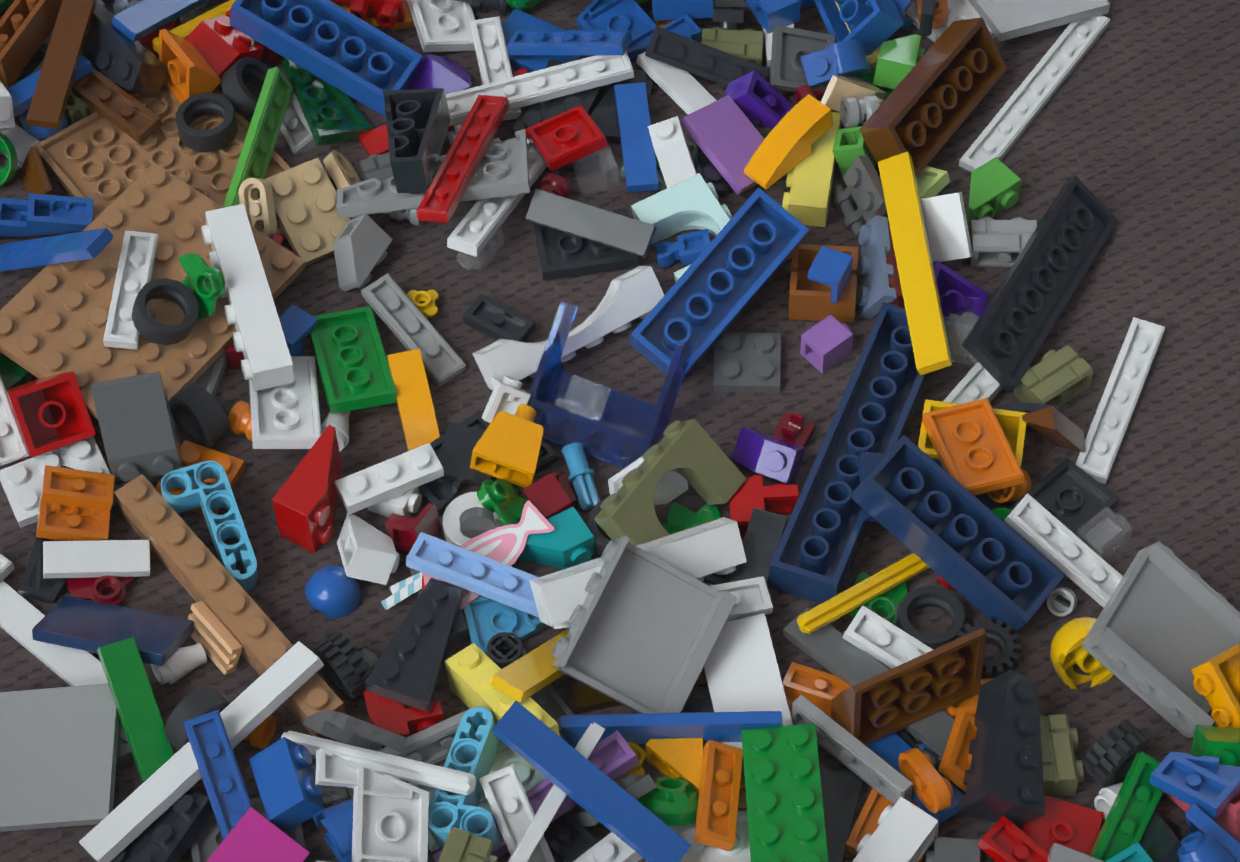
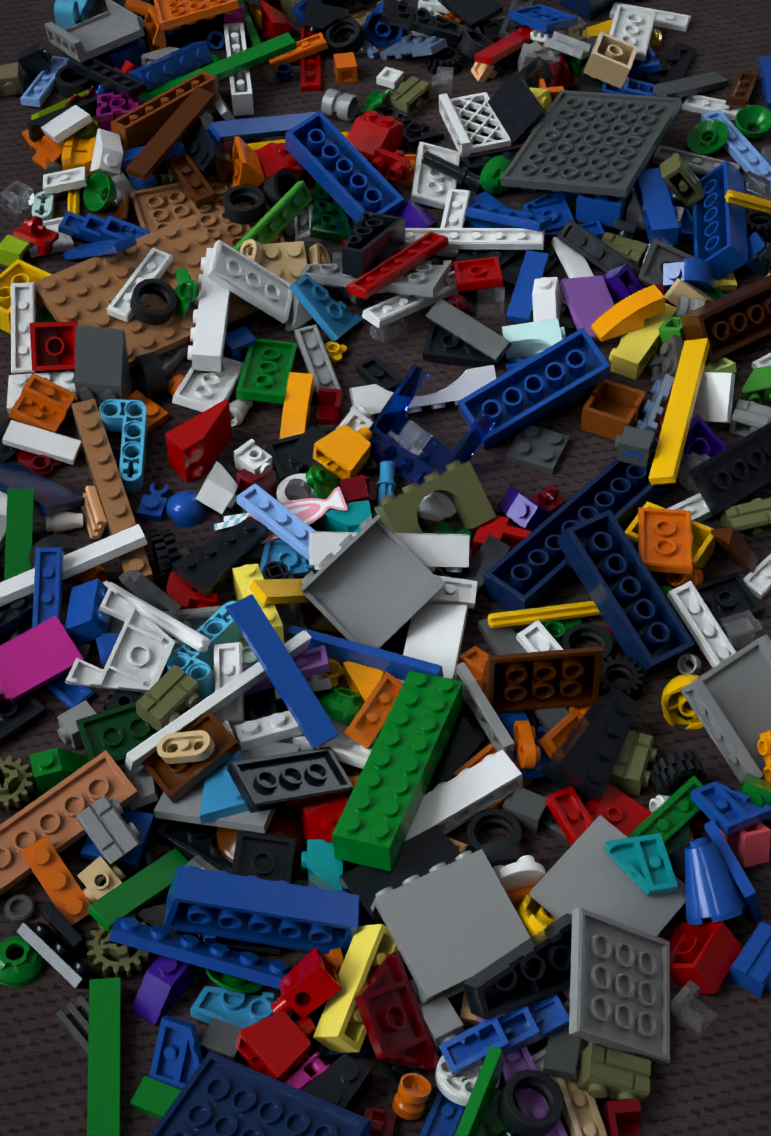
camera: 20 degrees right, 5 degrees down
white plate [334,443,444,515] -> none
medium lavender brick [800,315,853,374] -> none
blue panel [808,246,853,304] -> none
bright green slope [872,34,925,89] -> none
none -> blue plate [136,482,169,522]
none -> white tile [207,240,293,324]
none -> dark azure wing [289,274,363,342]
none -> dark red panel [316,388,344,426]
none -> dark grey brick [614,426,655,467]

